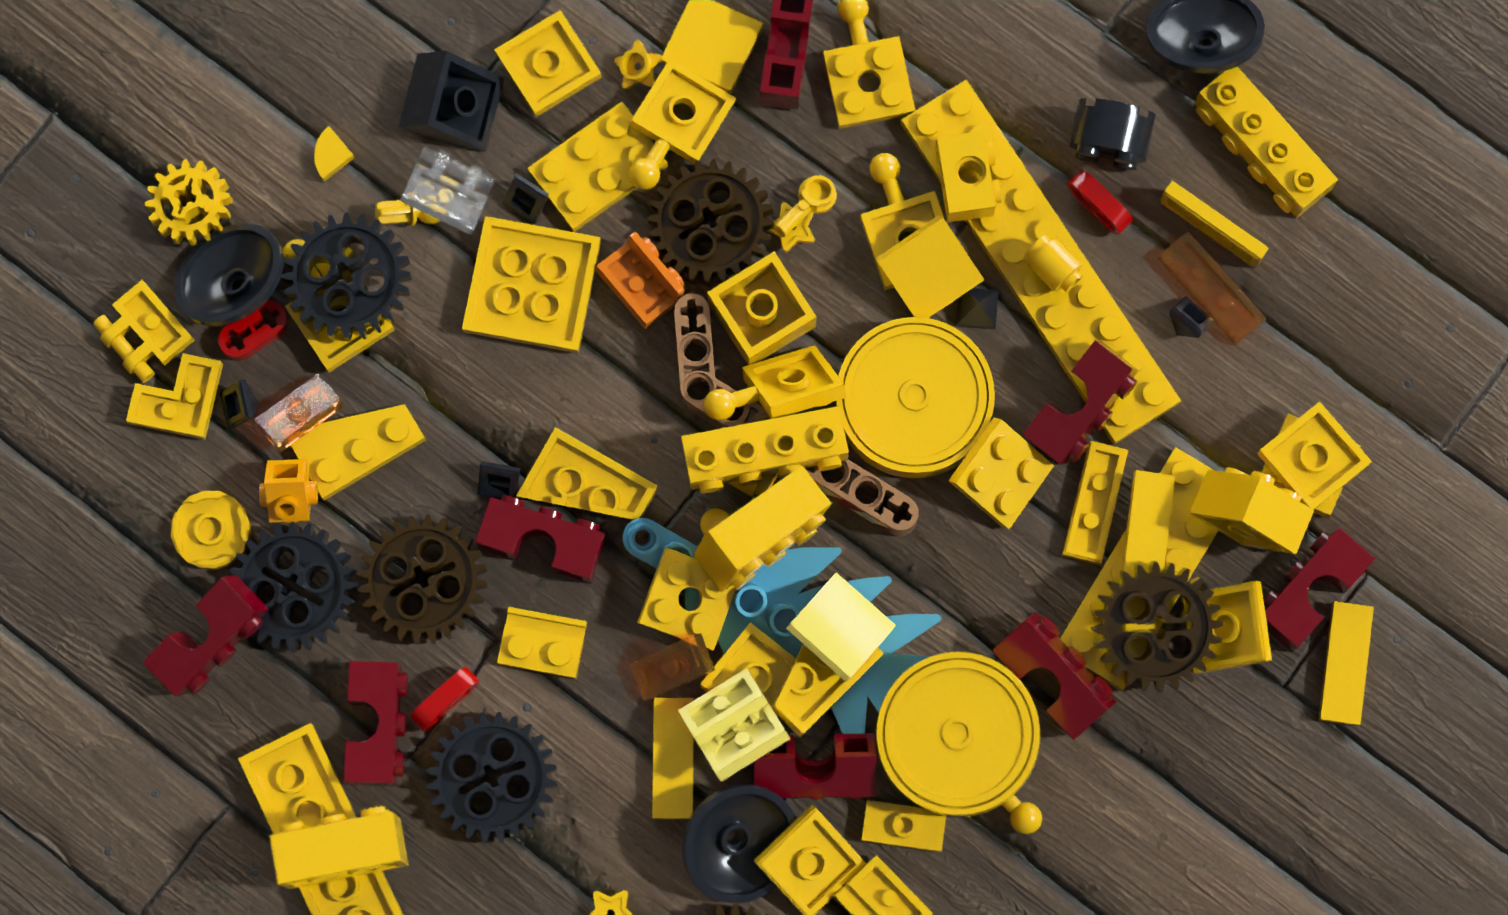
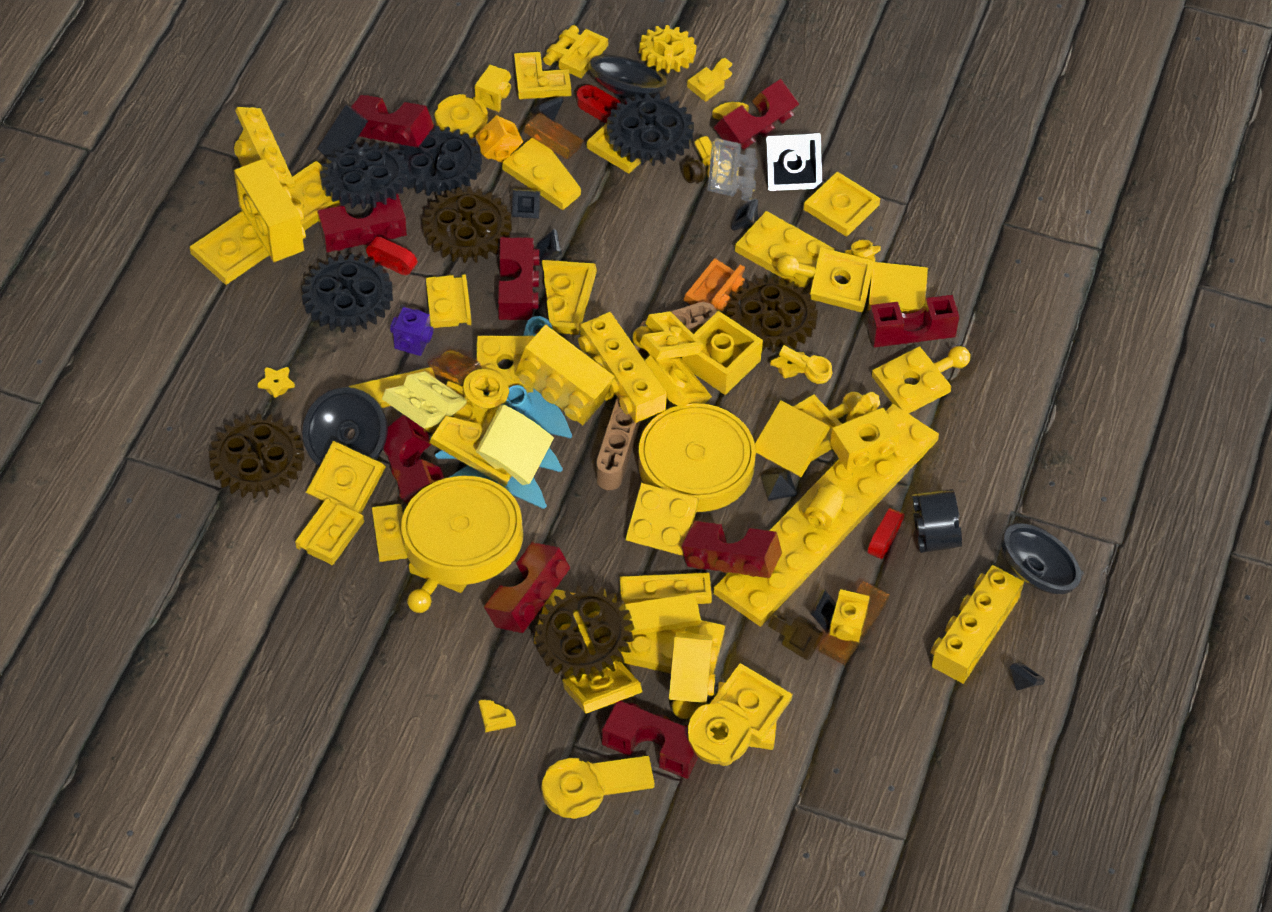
camera: 70 degrees right, 25 degrees down
yellow plate [462,216,601,354] -> none
yellow tile [1160,181,1269,268] -> none
none -> yellow bracket [234,107,295,188]
none -> black tile [317,105,368,158]
none -> black gear [320,142,410,209]
none -> dark purple brick [390,307,434,356]
none -> yellow gear [462,369,509,411]
none -> yellow brick [475,65,511,112]
none -> yellow tile [478,700,516,732]
none -> black slope [512,189,540,219]
none -> yellow tile [541,758,605,819]
none -> yellow plate [640,311,703,361]
none -> dark brown plate [682,158,706,184]
none -> yellow plate [687,58,732,102]
none -> yellow plate [688,701,751,766]
none -> dark red arch [714,79,799,153]
none -> dark brown plate [768,614,824,660]
none -> yellow brick [829,589,870,642]
none -> yellow gear [846,392,880,422]
none -> black slope [1010,663,1045,691]

